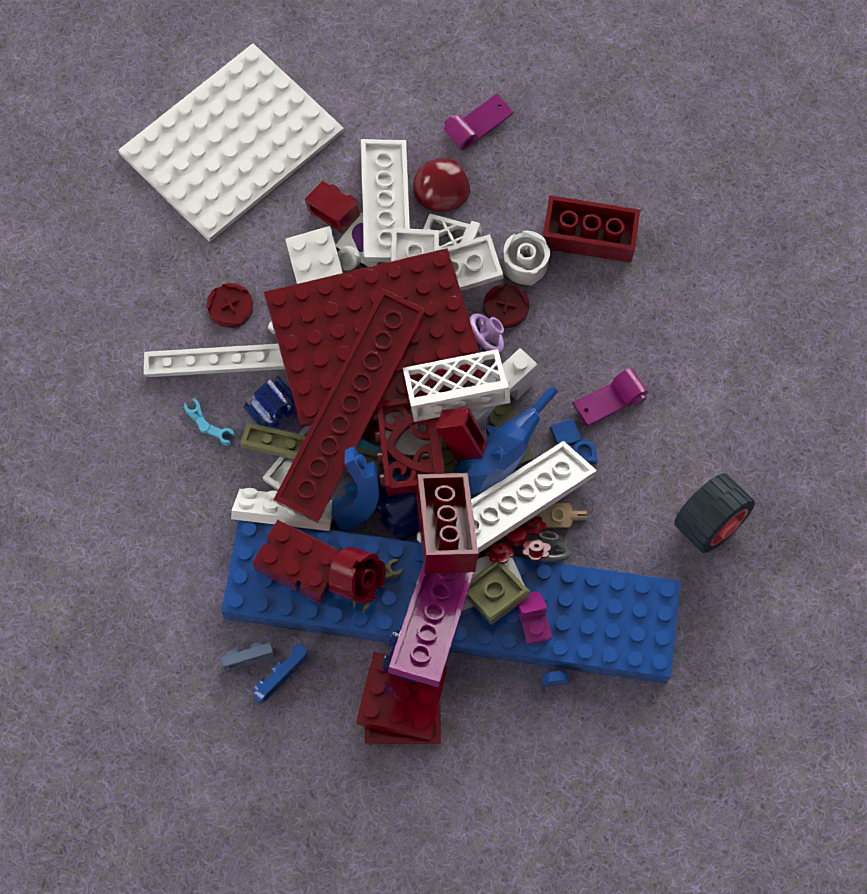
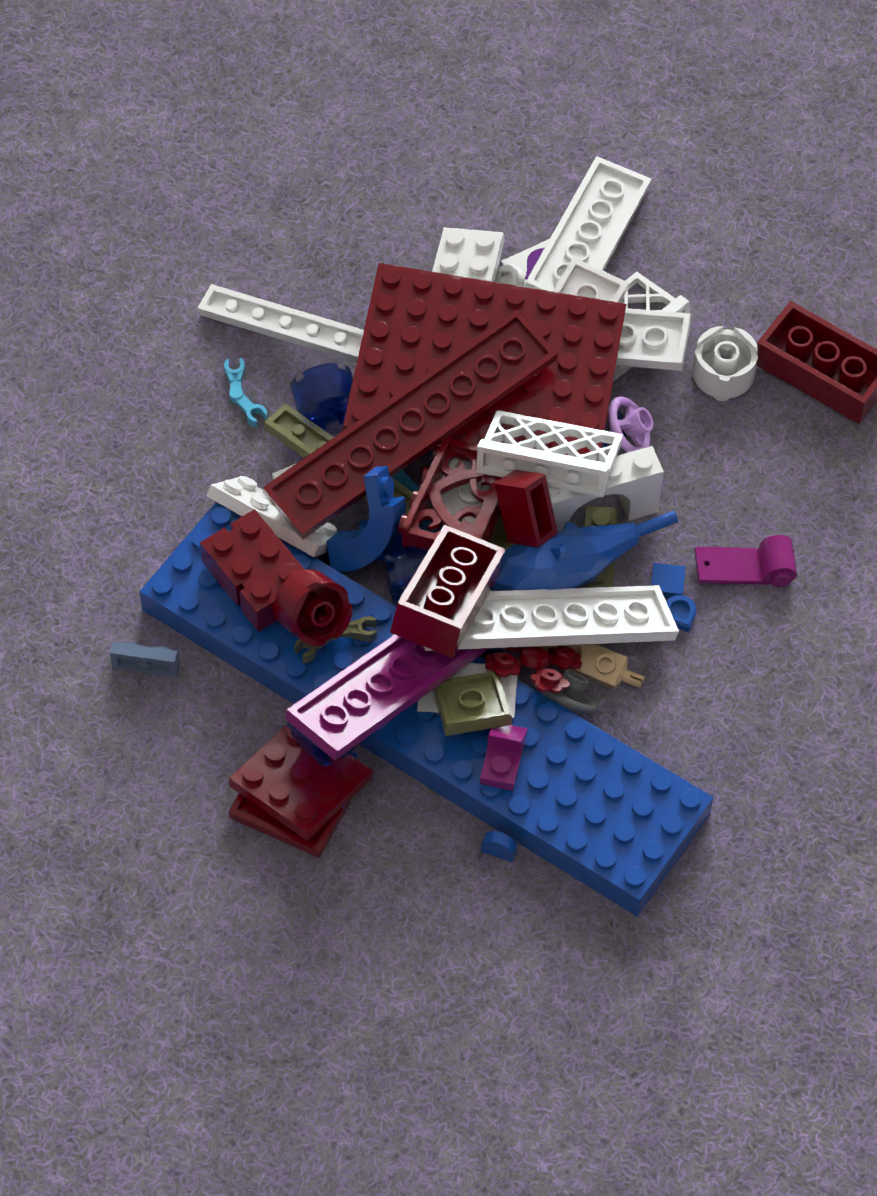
camera: 30 degrees right, 10 degrees down
white plate [119,44,344,242] -> none
dark red tile [206,283,253,328] -> none
blue plate [253,643,307,704] -> none
dark red piece [305,180,360,234] -> none
dark red cylinder [413,158,471,212] -> none
magenta door [444,93,514,150] -> none
dark red tile [483,283,529,328] -> none
black wheel [674,473,755,553] -> none

